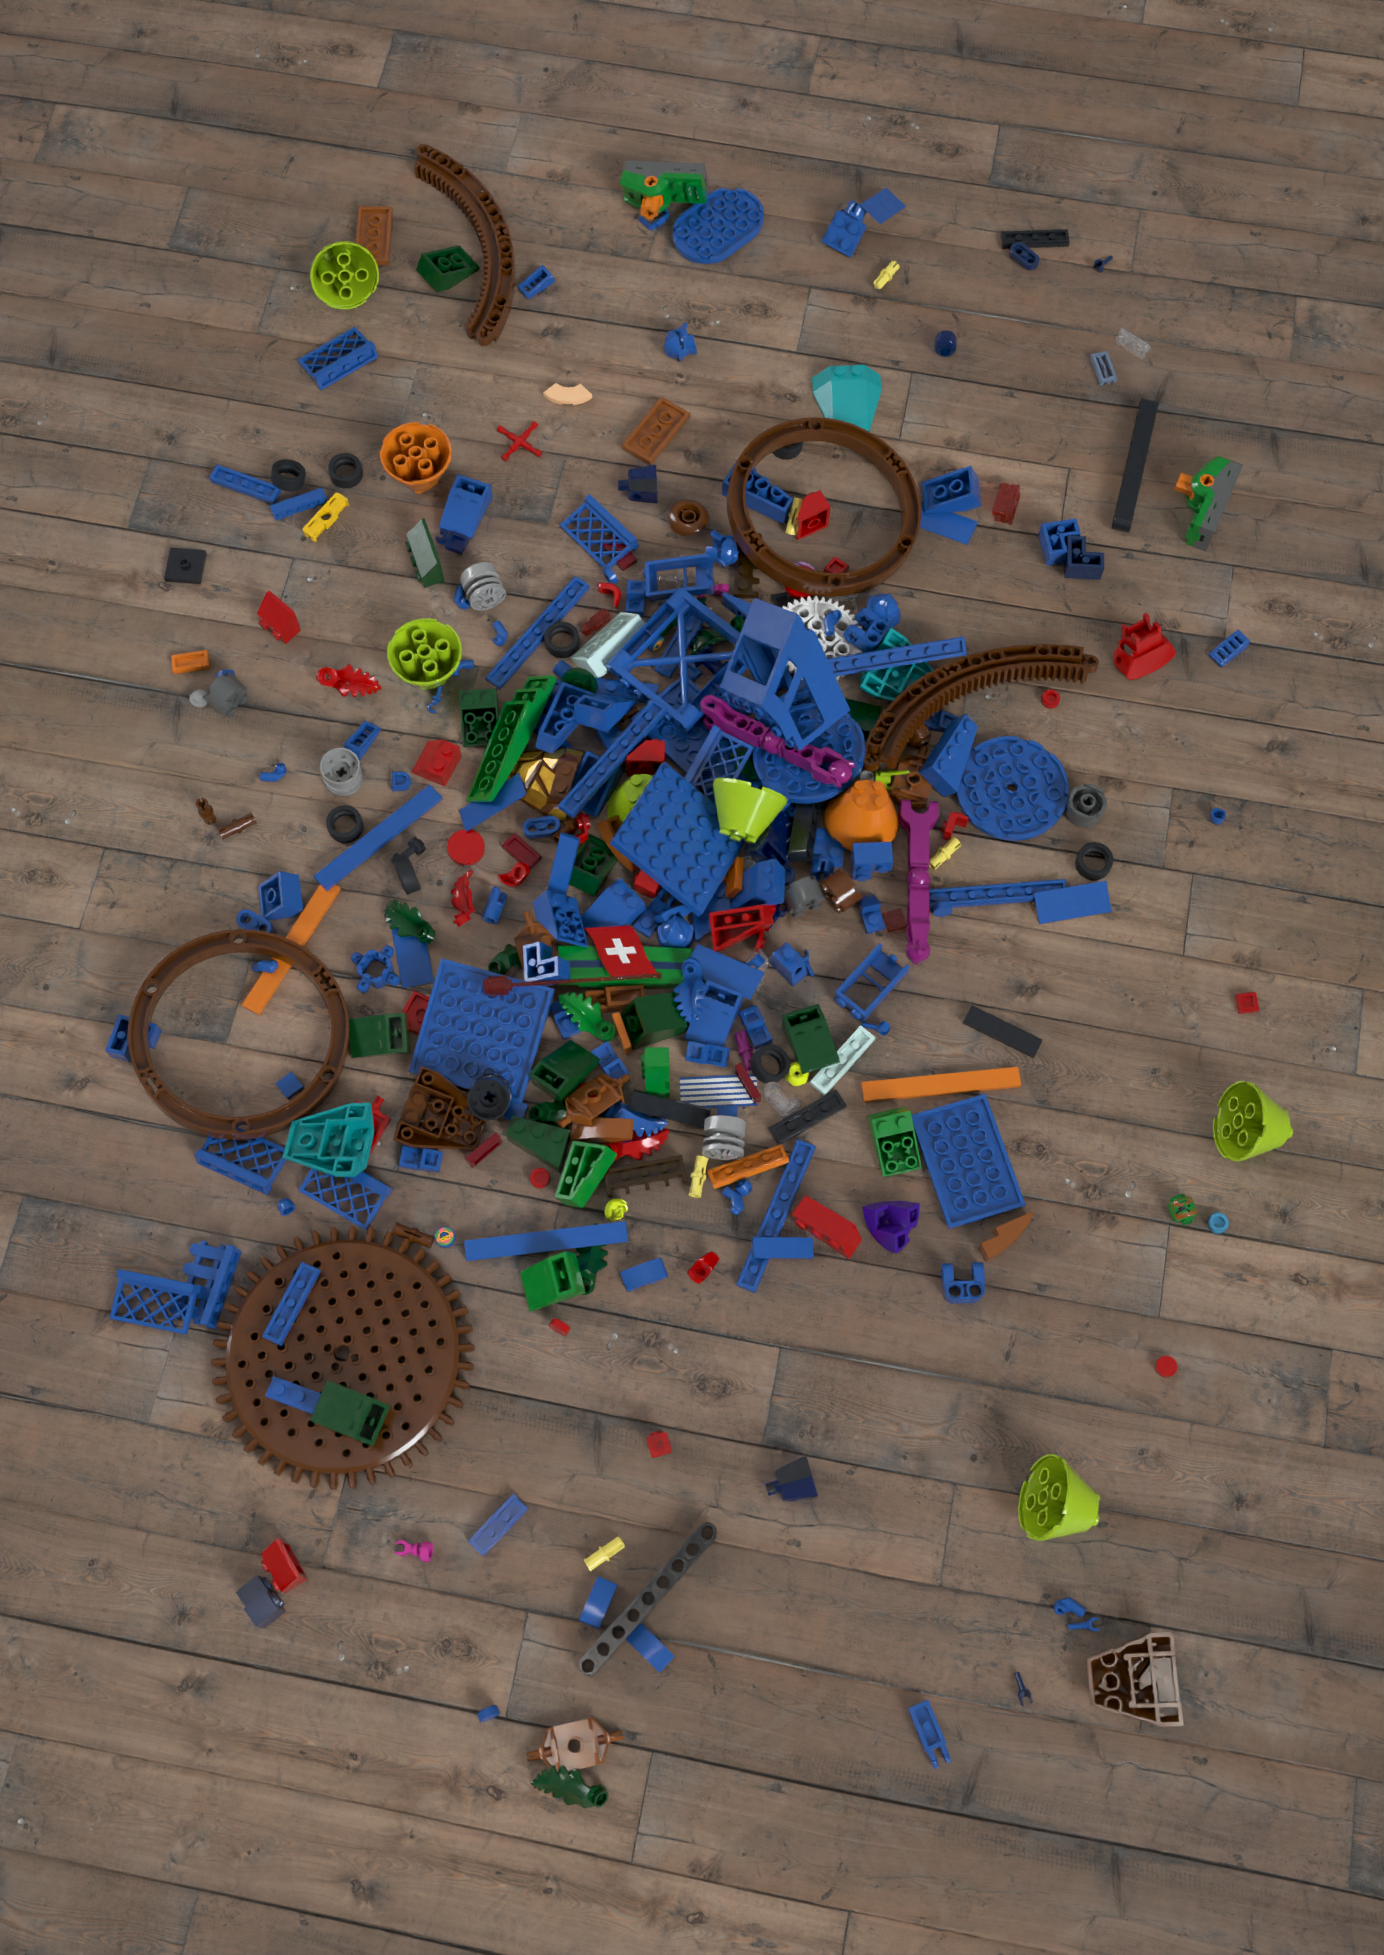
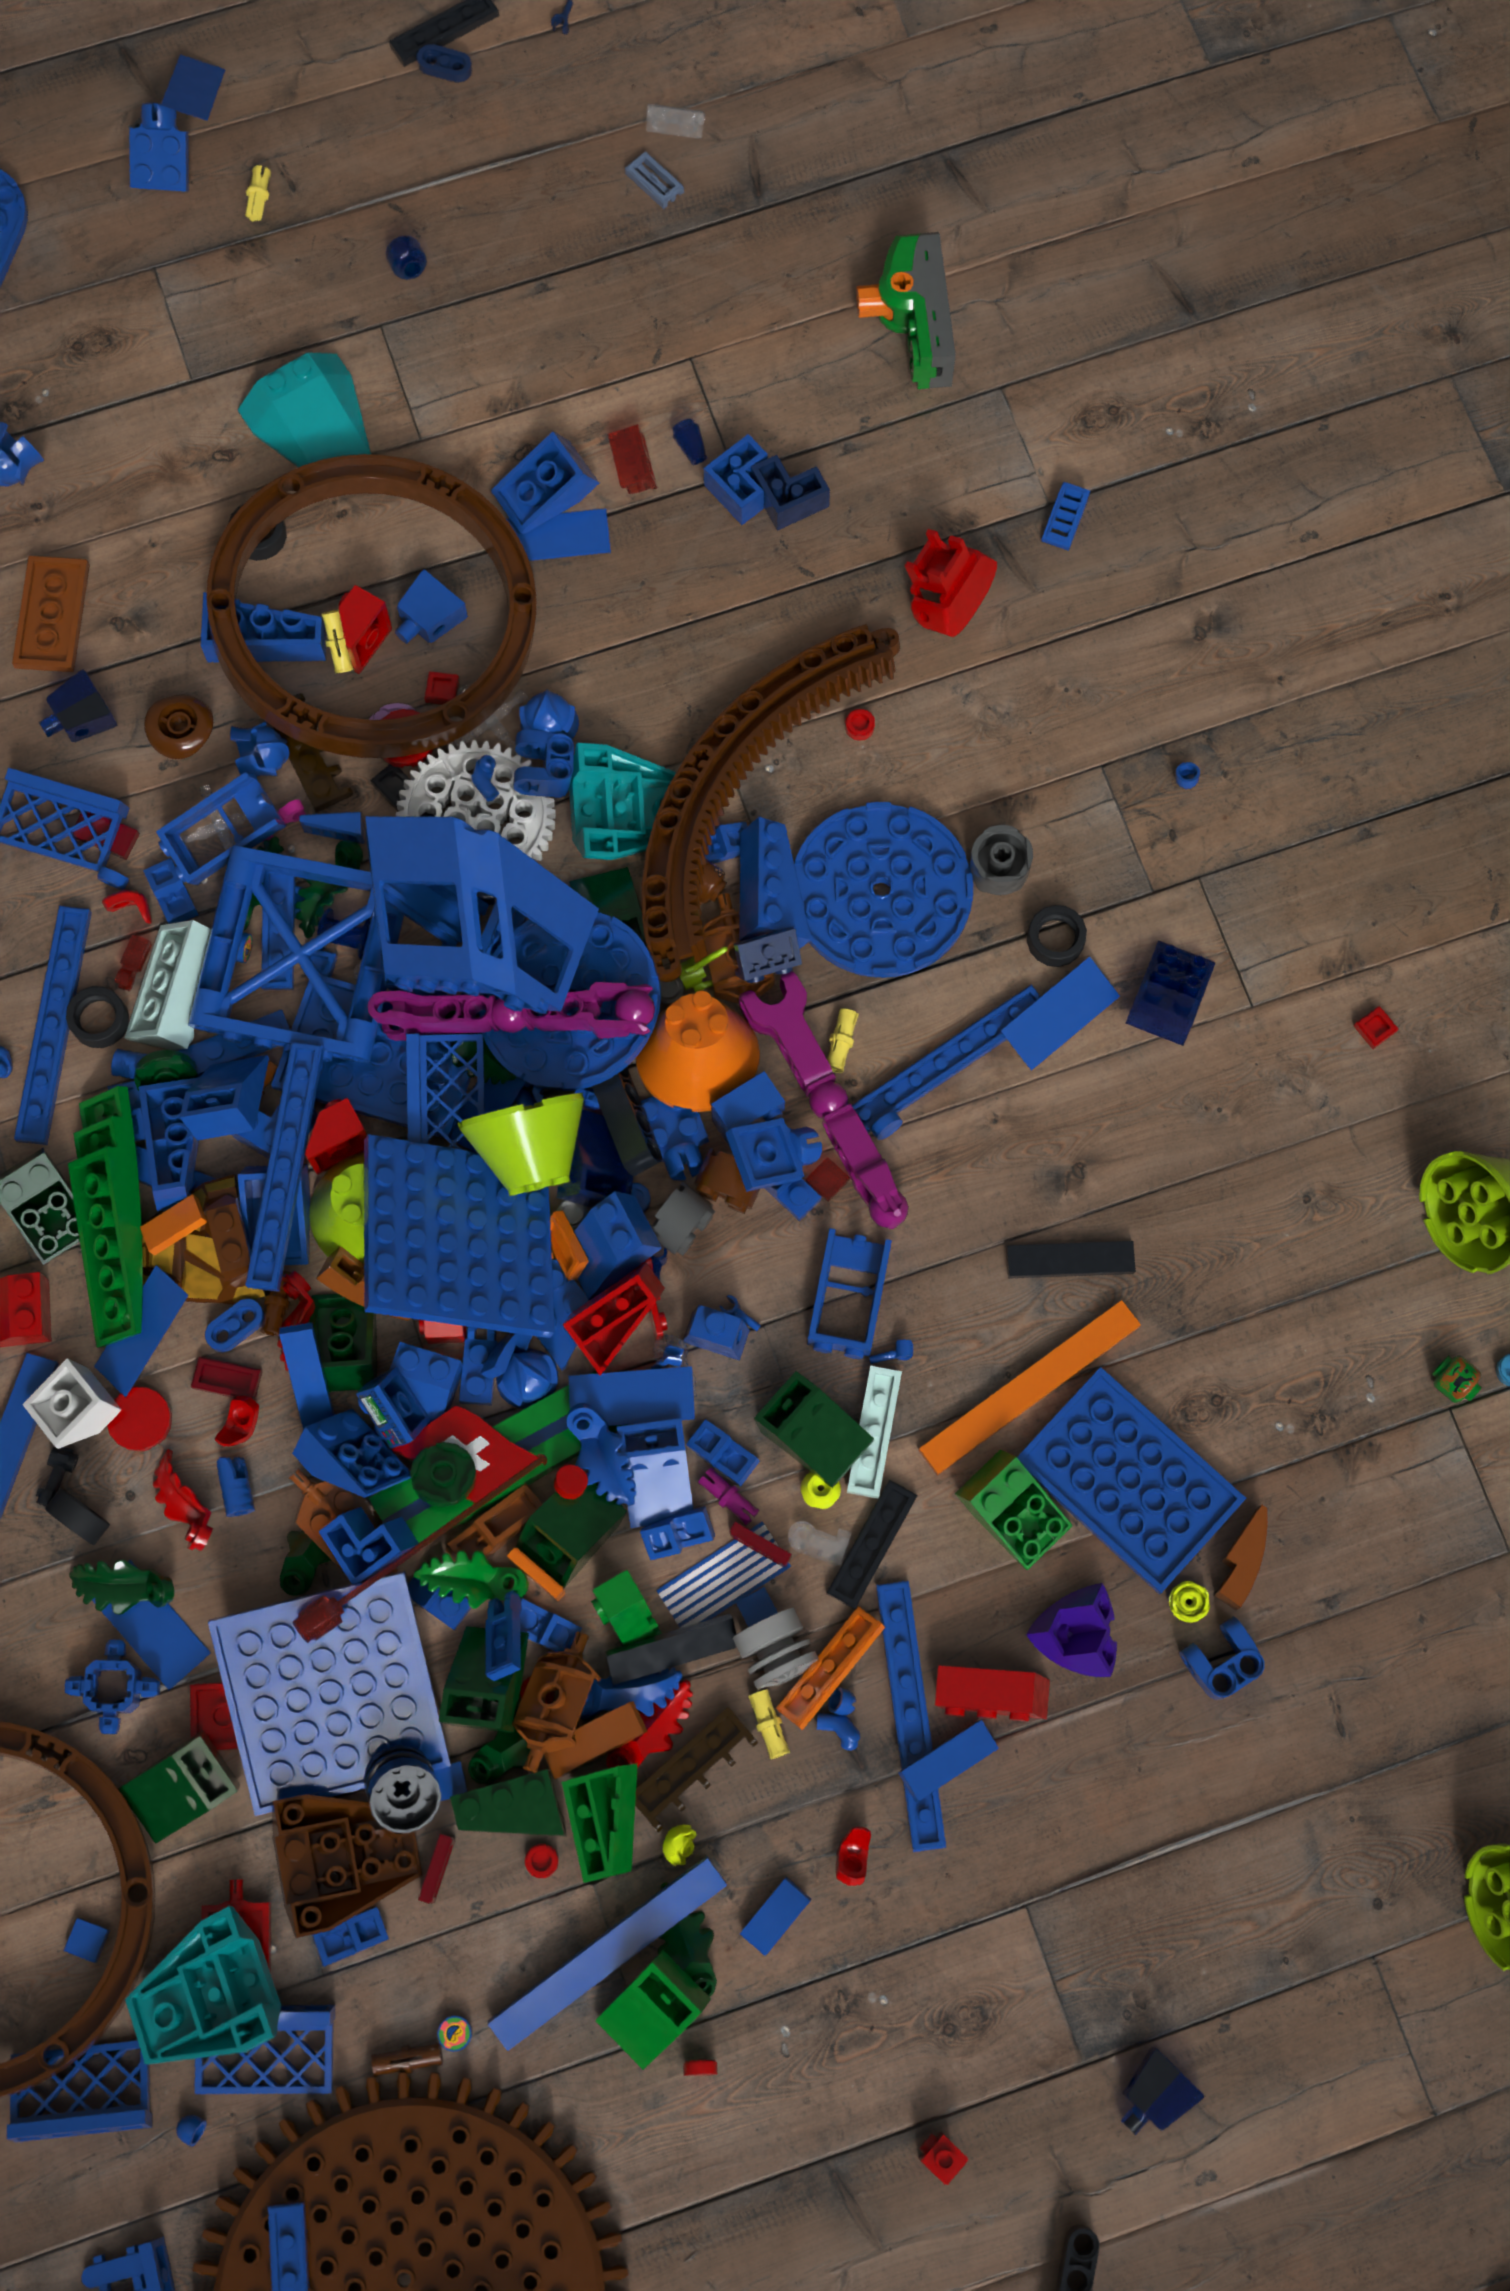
camera: 30 degrees left, 5 degrees up
black tyre [750,1044,790,1084] -> none
blue tile [827,636,967,677] -> none
red bracket [941,812,969,841] -> none
black beam [1111,398,1159,533] -> none
none -> white slope [22,1358,122,1448]
none -> orange tile [140,1194,207,1256]
none -> blue slope [356,1367,430,1448]
none -> blue torso [395,569,468,644]
none -> dark green tile [410,1442,477,1507]
none -> blue hinge [486,1590,522,1681]
none -> red tile [554,1465,588,1499]
none -> clear blue cone [672,418,707,465]
none -> blue plate [725,1118,822,1192]
none -> dark blue bracket [734,927,802,983]
none -> clear blue slope [1125,940,1216,1046]
none -> neon yellow plate [1169,1581,1210,1623]

